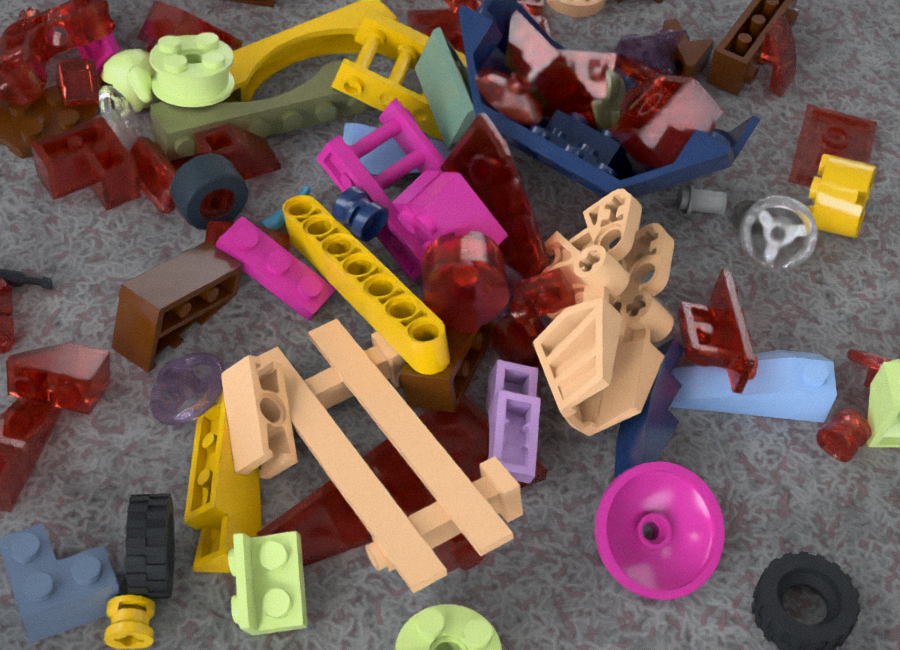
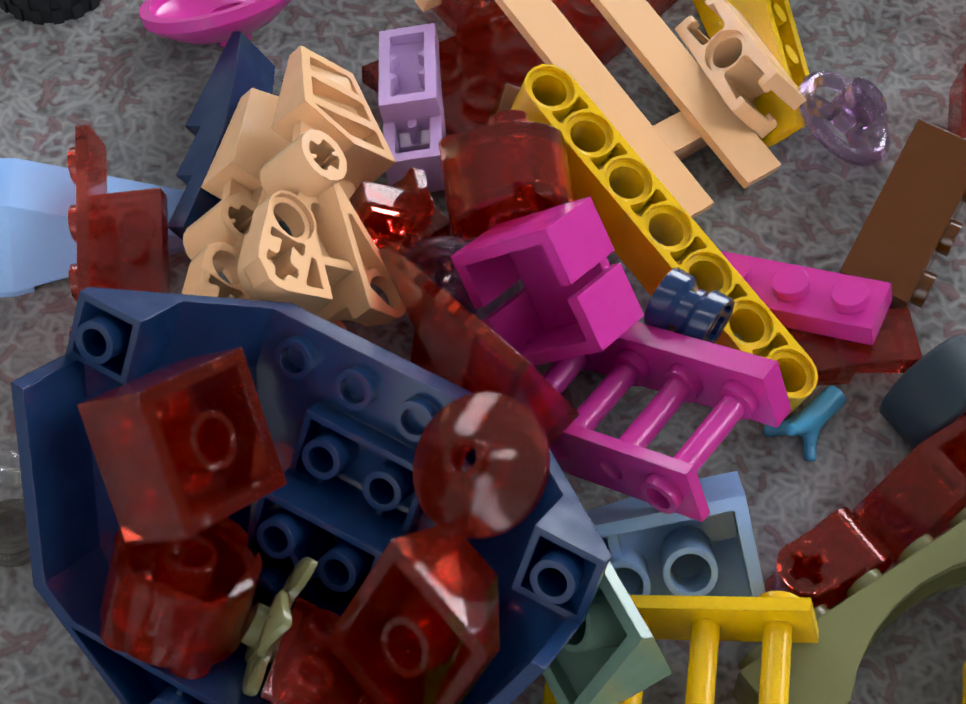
camera: 175 degrees right, 5 degrees up
none -> clear red piece [764,507,894,609]

